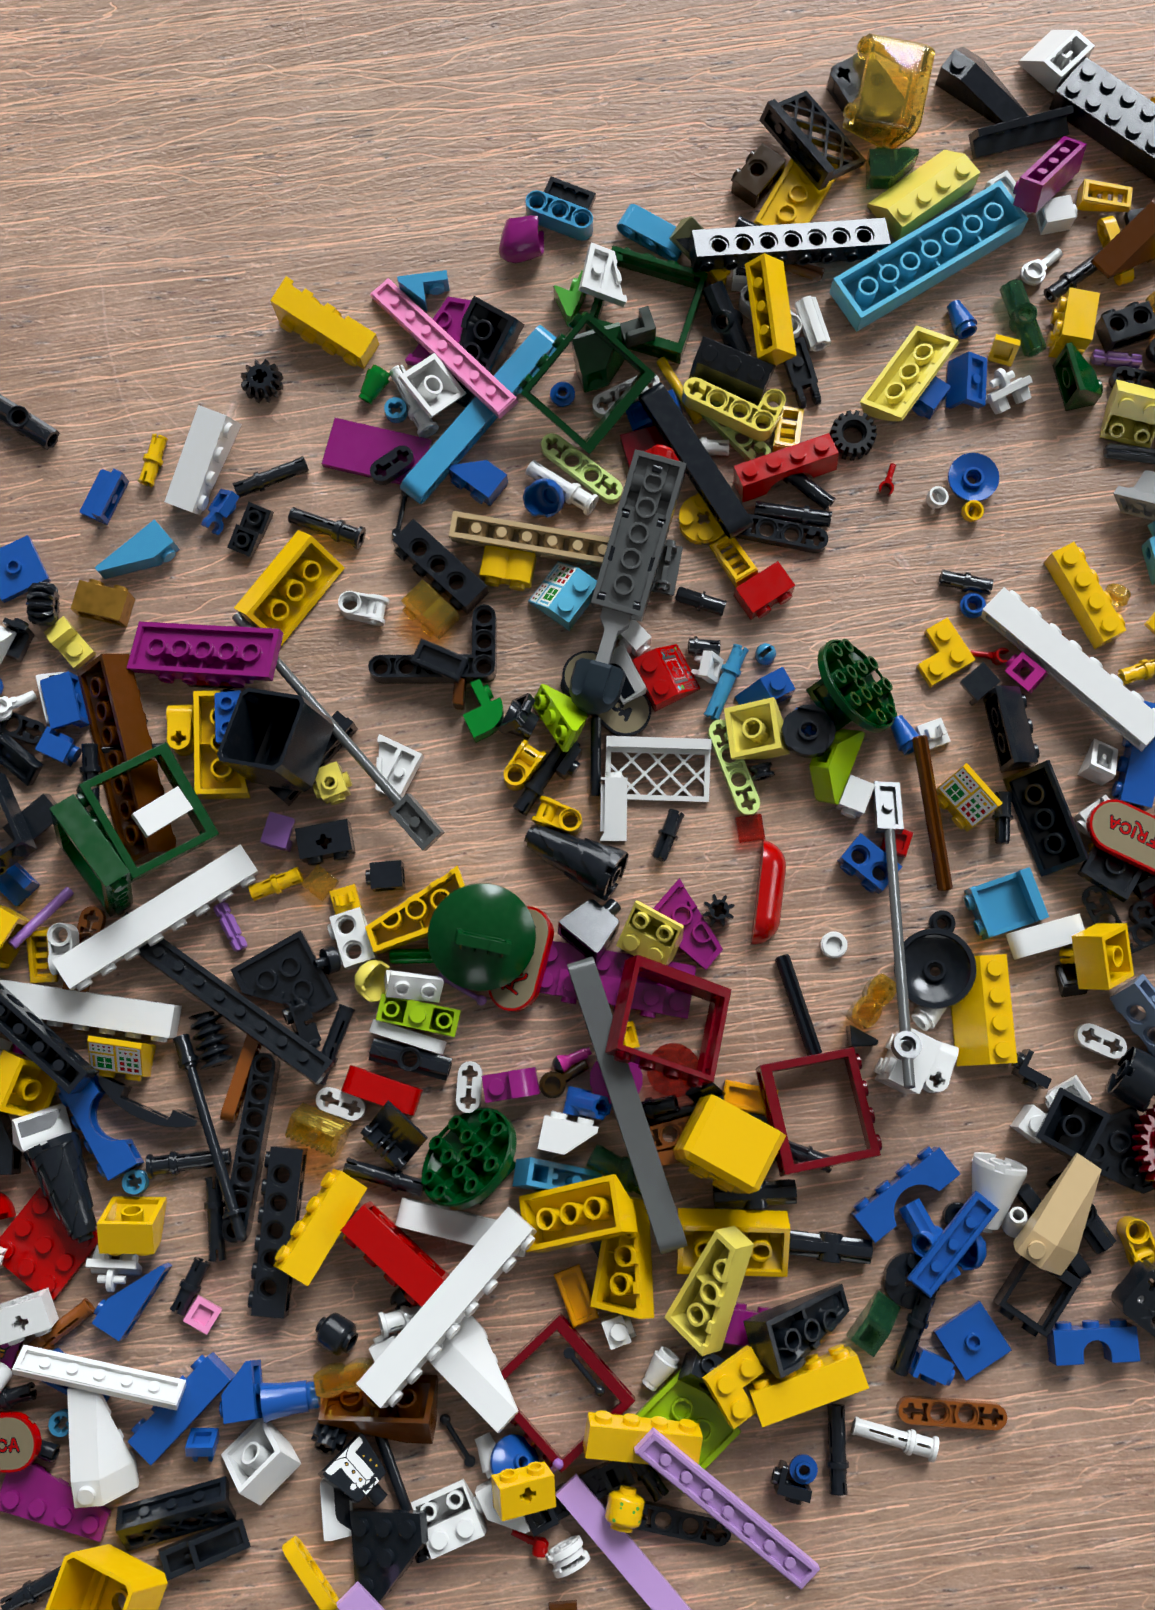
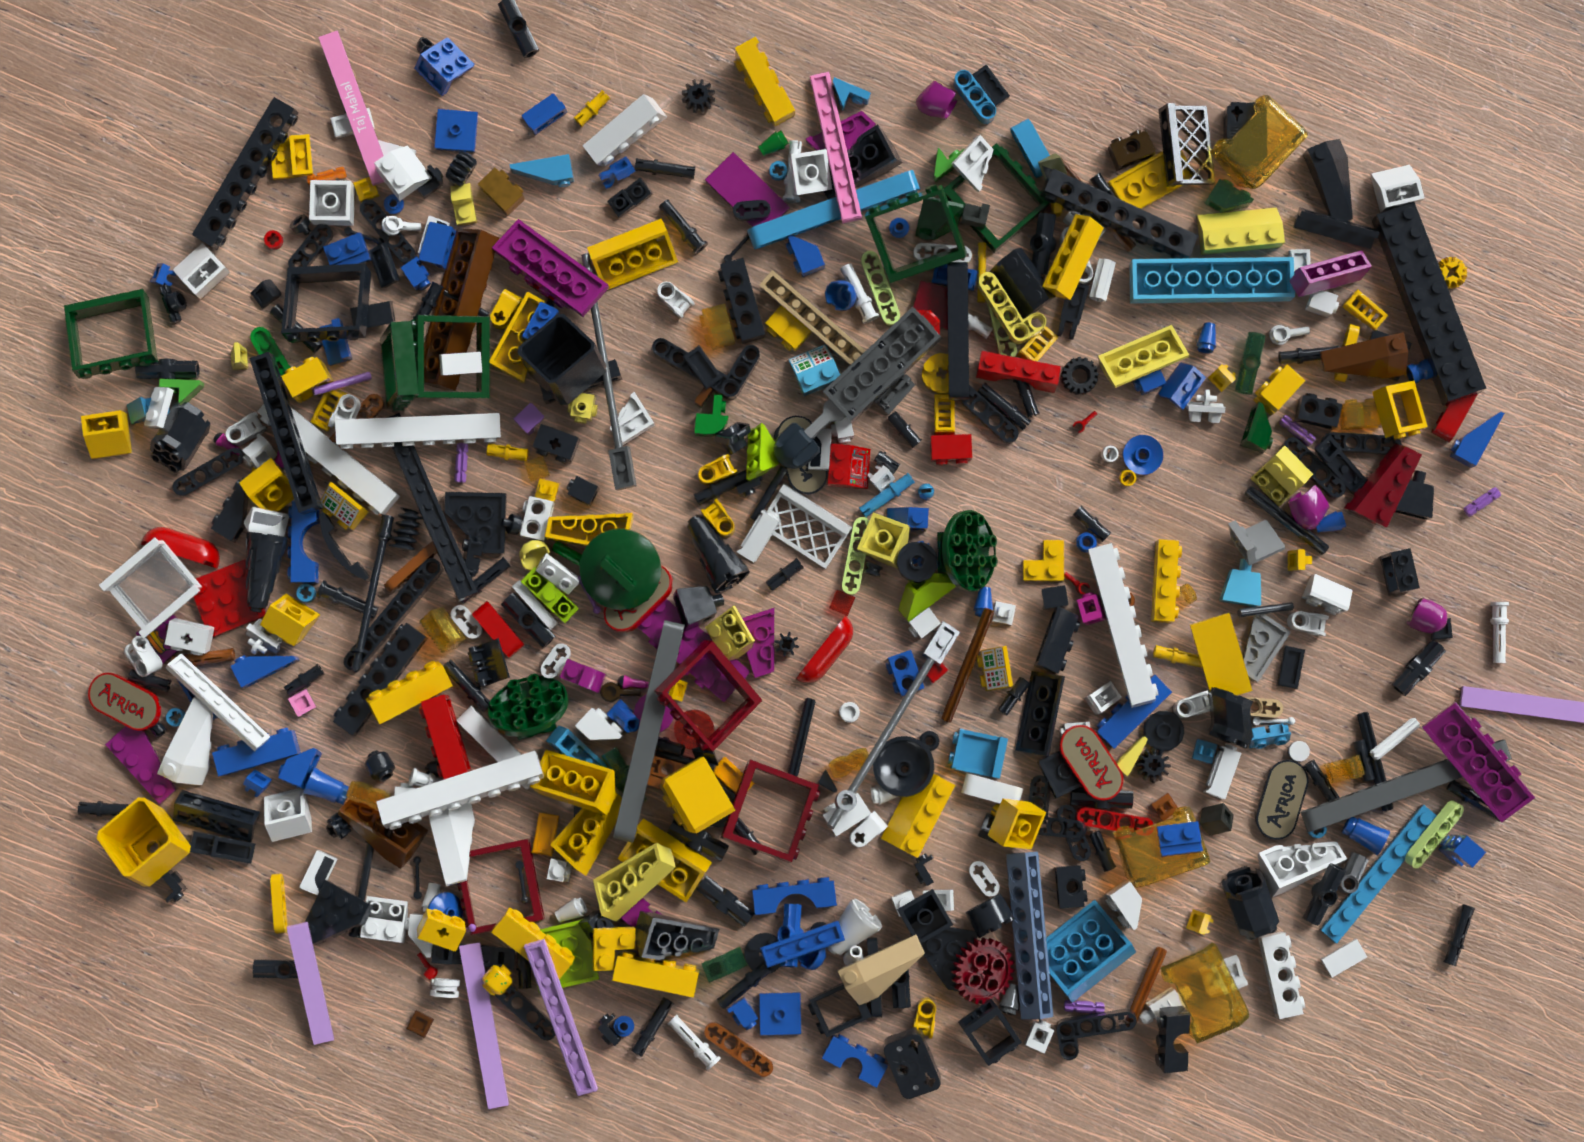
camera: 25 degrees right, 5 degrees up
black pin [204,1176,227,1262] -> none
torso [318,1433,388,1507] -> none

